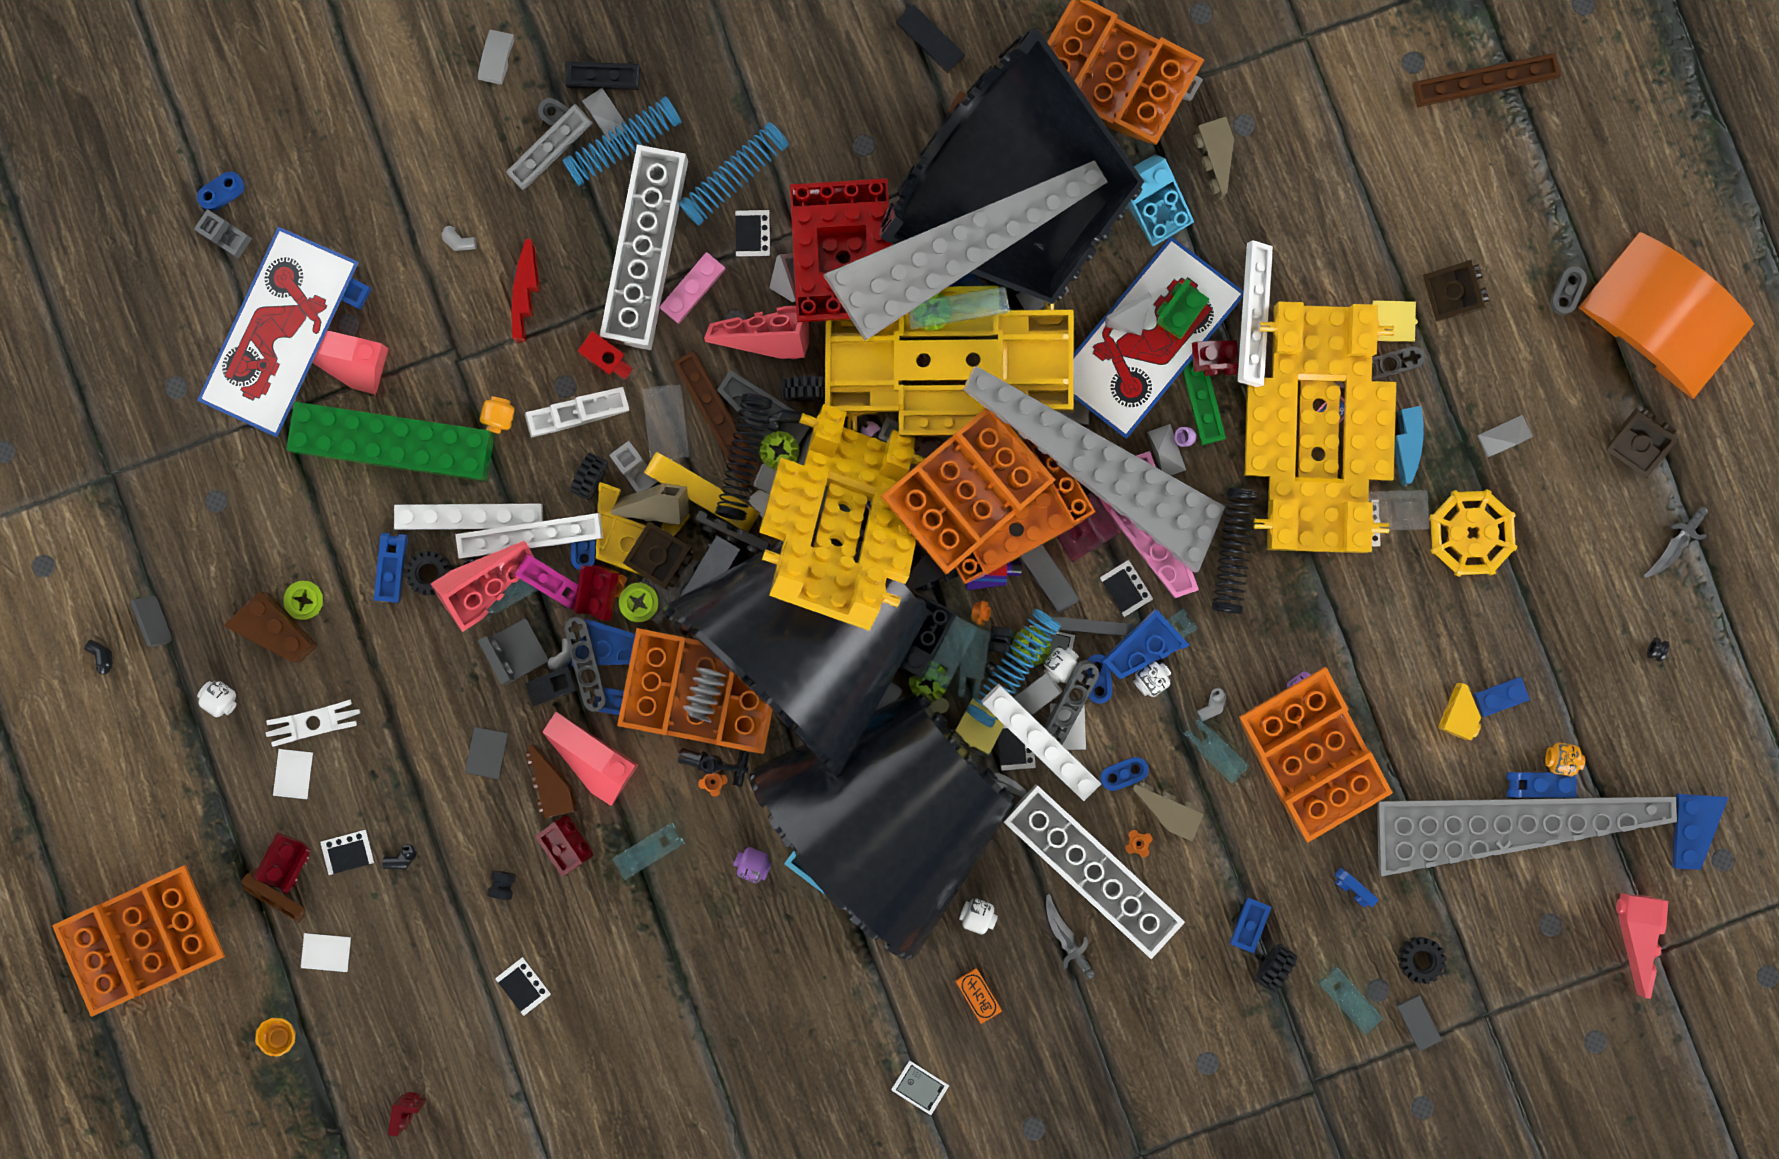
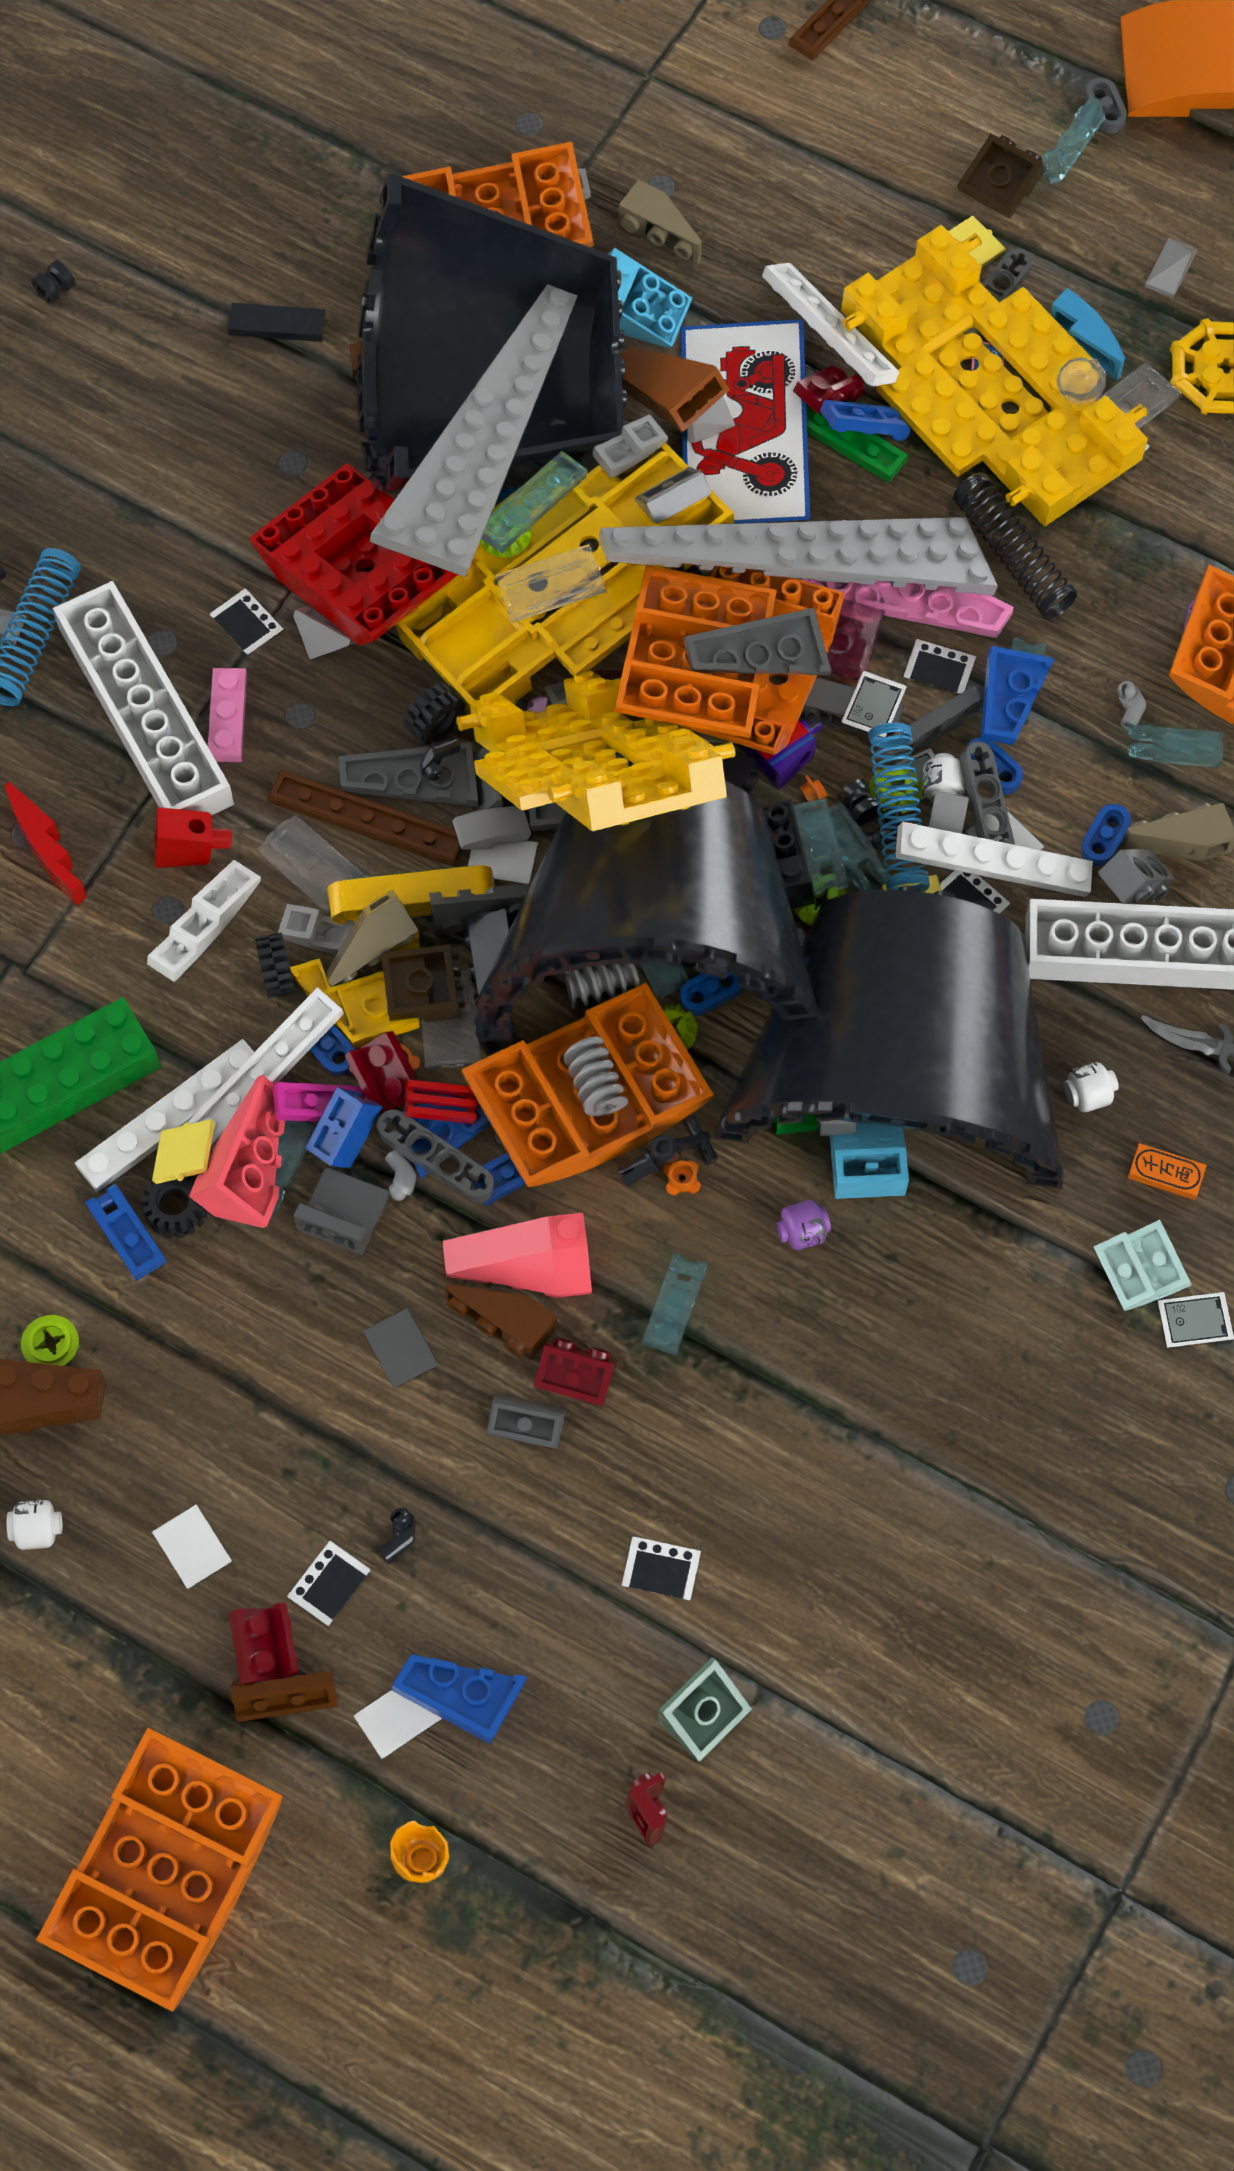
camera: 40 degrees left, 20 degrees down
white piece [266,699,360,747] -> none
light orange head [480,396,515,434] -> none
black wheel [487,870,516,900] -> none
black slope [525,667,580,707] -> none
lime gear [619,583,659,622] -> none
dark azure piece [679,122,789,226] -> none
coral wedge [704,306,809,359] -> none
black piece [715,393,773,521] -> none
lime gear [760,431,799,470] -> none
orange plate [1125,830,1153,857] -> none
white head [1133,661,1171,697] -> none
light grey slope [1147,424,1186,476] -> none
green bracket [1156,279,1210,340] -> none
lavender hinge [1175,427,1196,447] -> none
none -> light yellow piece [152,1119,215,1184]
none -> blue hinge [305,1087,383,1168]
none -> blue wing [392,1654,527,1745]
none -> red tile [405,1079,477,1124]
none -> dark grey slope [486,1394,566,1449]
none -> clear piece [495,544,607,623]
none -> light grey slope [593,414,668,479]
none -> dark orange slope [621,346,730,432]
none -> slope [635,467,711,524]
none -> sand green slope [658,1657,752,1762]
none -> dark grey wing [683,608,832,675]
none -> blue plate [820,400,910,441]
none -> light grey sticker [841,671,907,737]
none -> clear light blue plate [1042,97,1105,183]
none -> clear hair [1057,358,1106,405]
none -> light aqua slope [1094,1220,1192,1311]
none -> dark grey brick [1098,849,1175,903]

